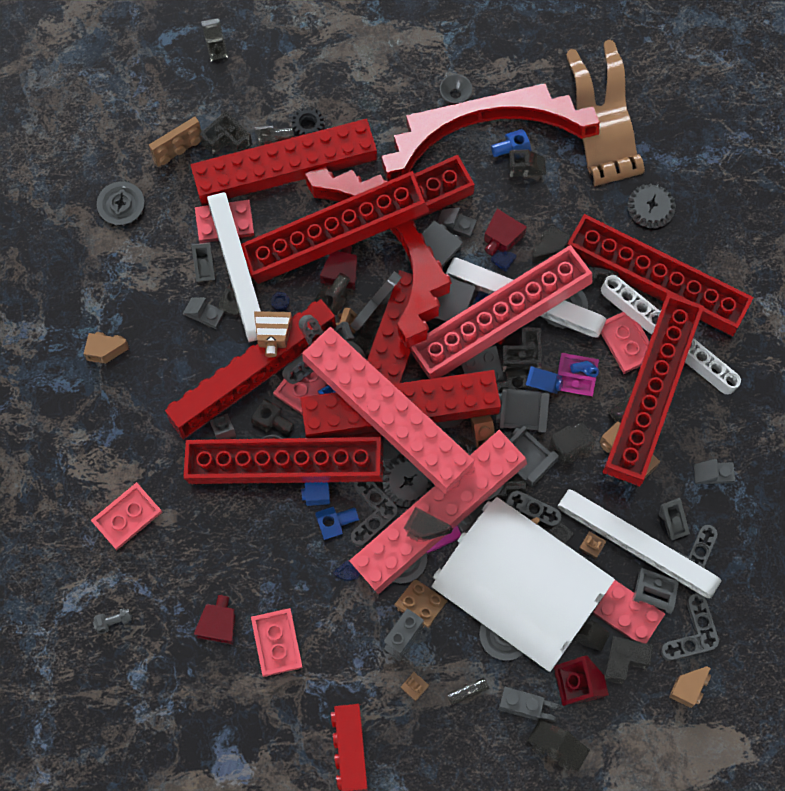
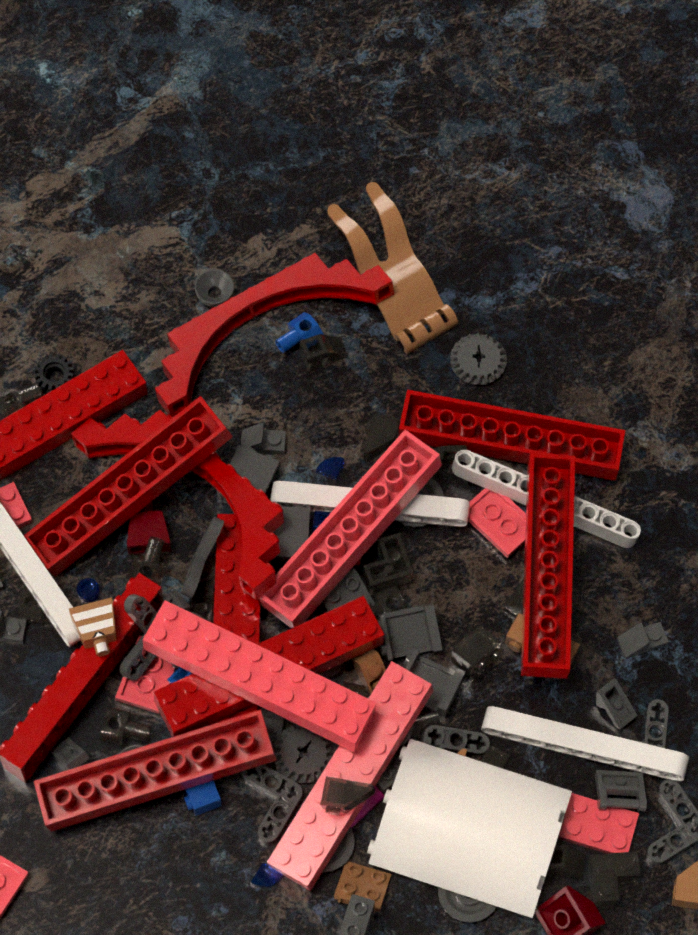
camera: 20 degrees left, 5 degrees down
blue piece [315,506,359,540] -> none
medium nougat tile [336,308,358,334] -> none
red brick [412,155,475,221] -> none
dark red torso [484,209,527,256] -> none
blue slope [526,366,563,394] -> none
dark pink slope [558,353,599,397] -> none
blue arm [570,361,599,377] -> none
medium nougat tile [579,531,606,559] -> none

